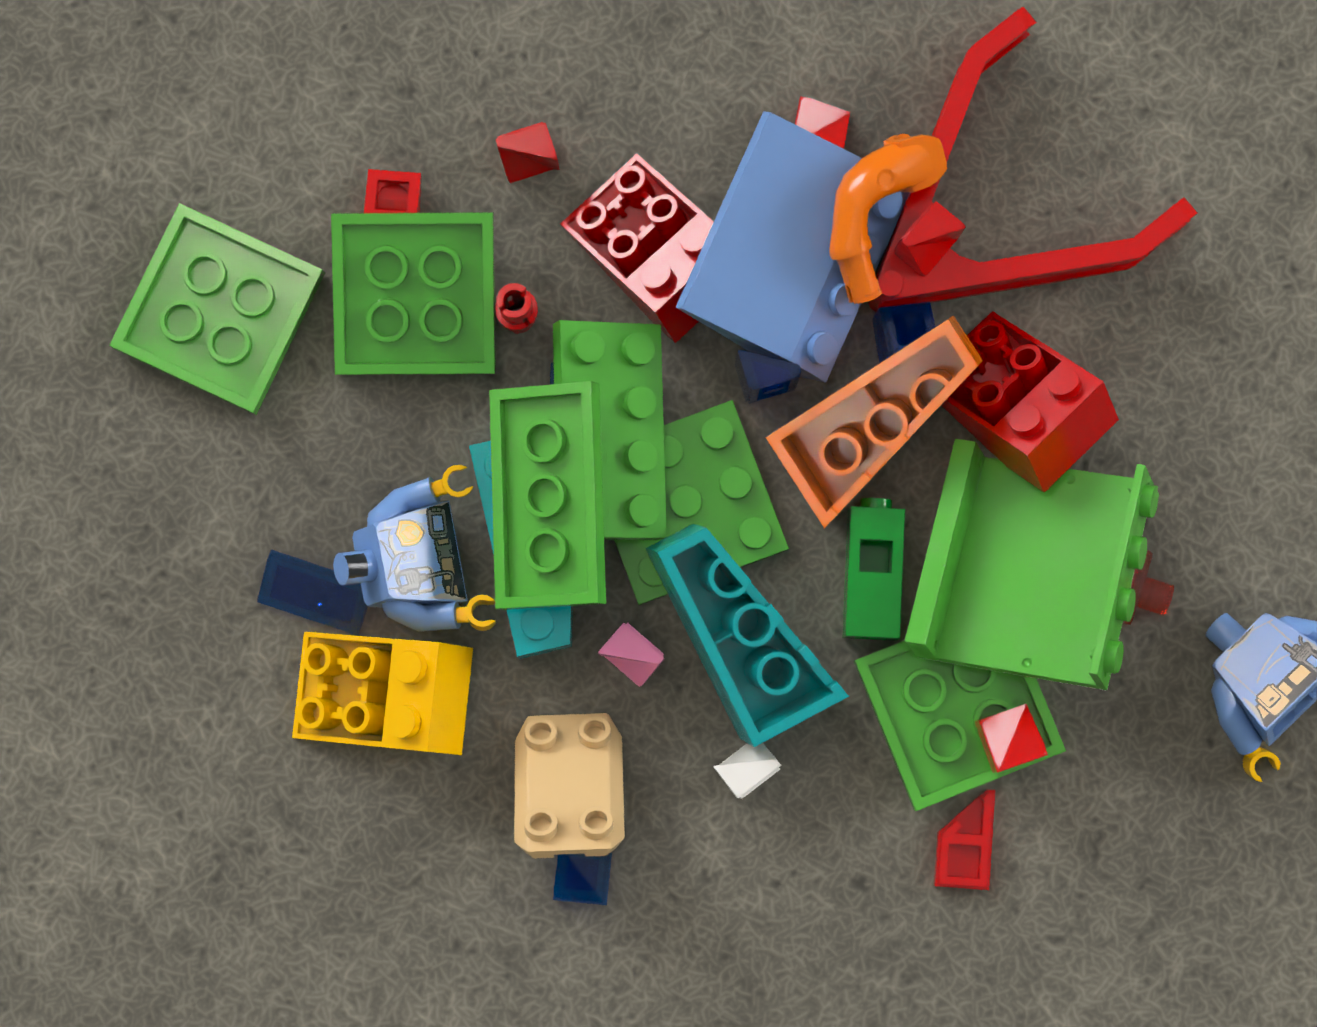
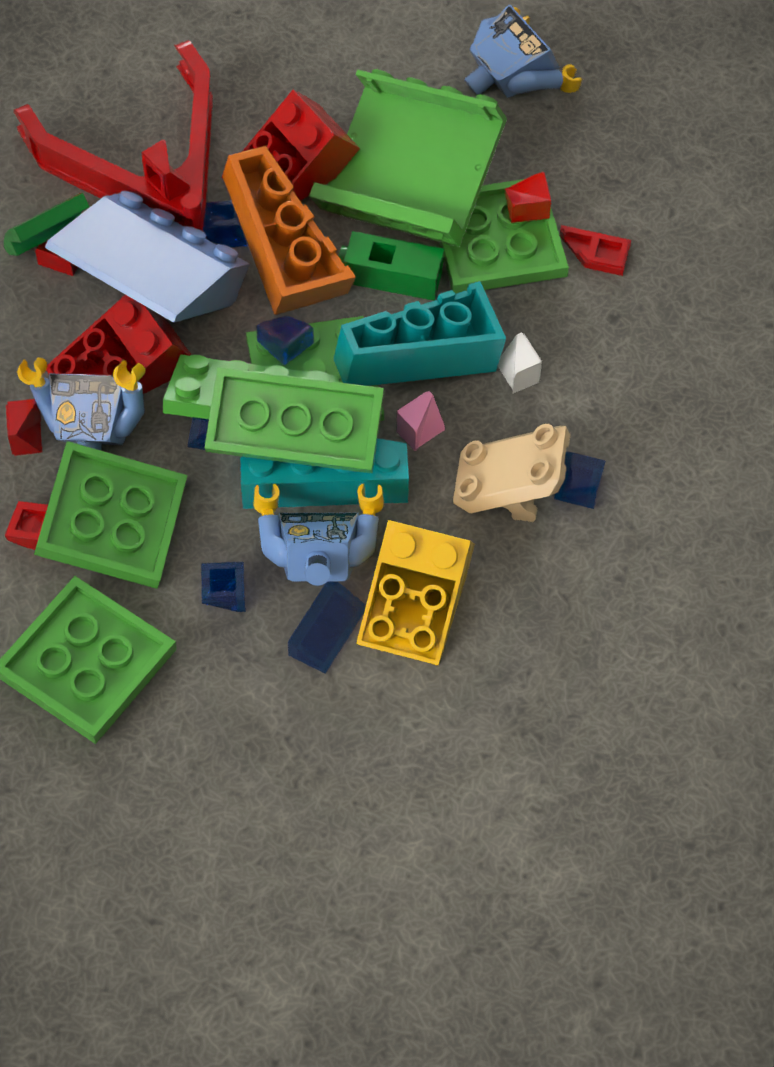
camera: 80 degrees left, 25 degrees down
red pin [495,283,538,334] -> none
clear blue slope [735,350,801,404] -> none
orange piece [829,134,947,304] -> none
none -> green slope [4,193,90,256]
none -> torso [17,357,145,450]
none -> clear blue slope [201,562,246,612]
none -> clear blue slope [256,316,314,365]

